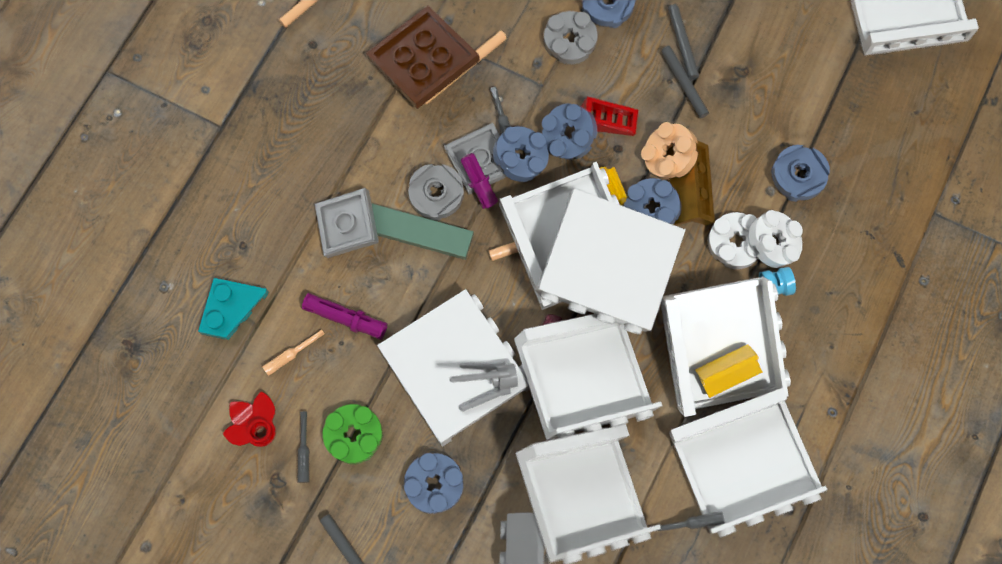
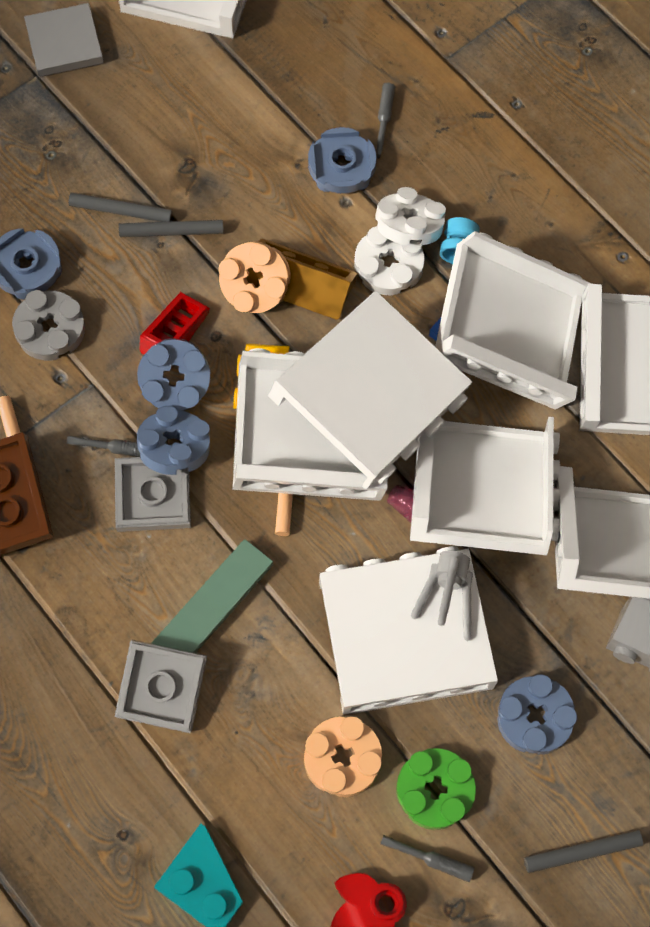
camera: 70 degrees left, 5 degrees down
light nougat piece [262,330,324,376] -> none
magenta pin [302,293,388,340] -> none
light grey plate [408,164,464,221] -> none
magenta axle [461,153,499,209] -> none
sand blue plate [624,178,681,225] -> none
yellow panel [695,344,763,398] -> none
none -> light nougat plate [304,716,382,797]
none -> dark grey piece [376,83,396,158]

